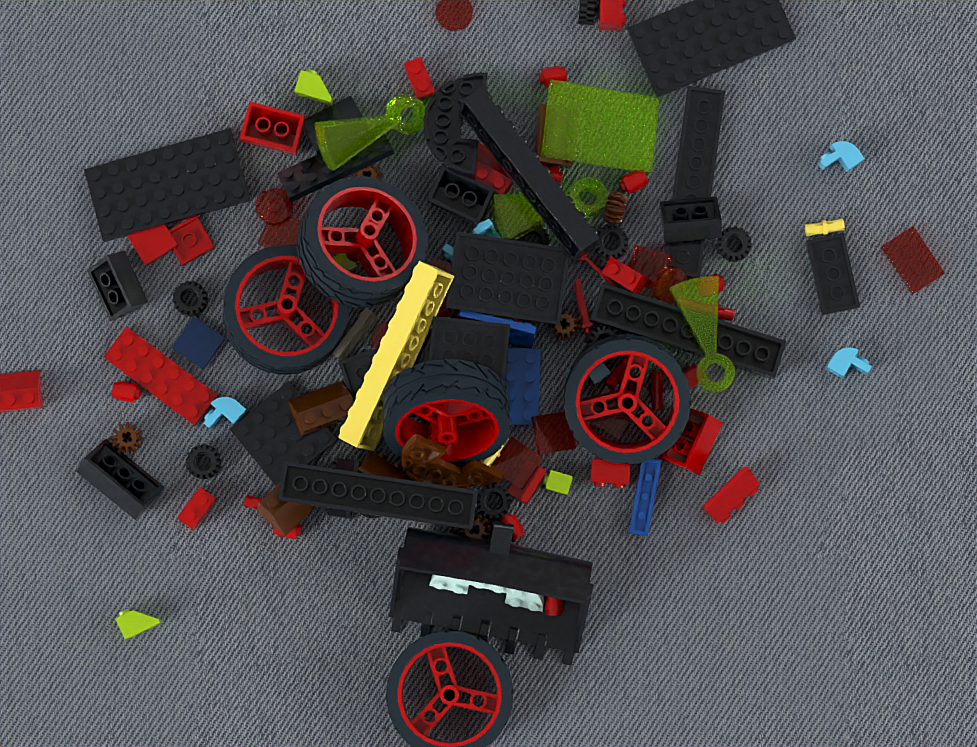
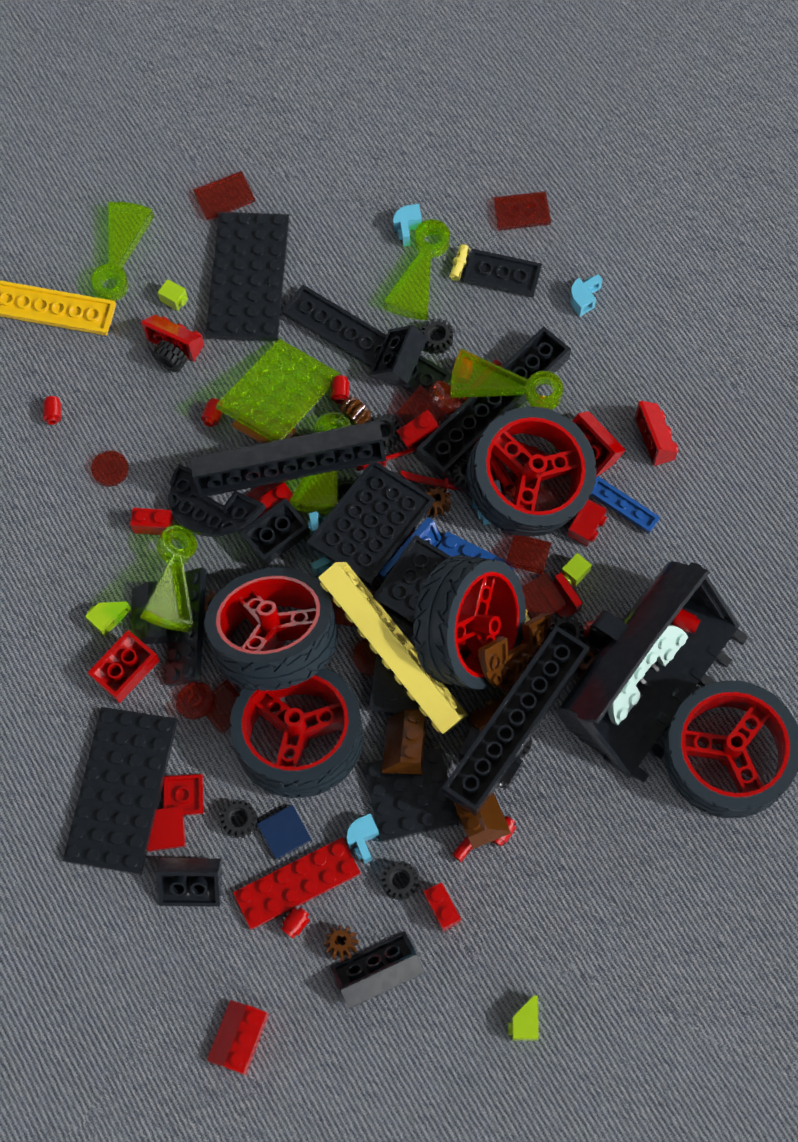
camera: 65 degrees left, 15 degrees down
light grey plate [332,308,377,360] -> none
none -> clear neon green piece [383,219,450,321]

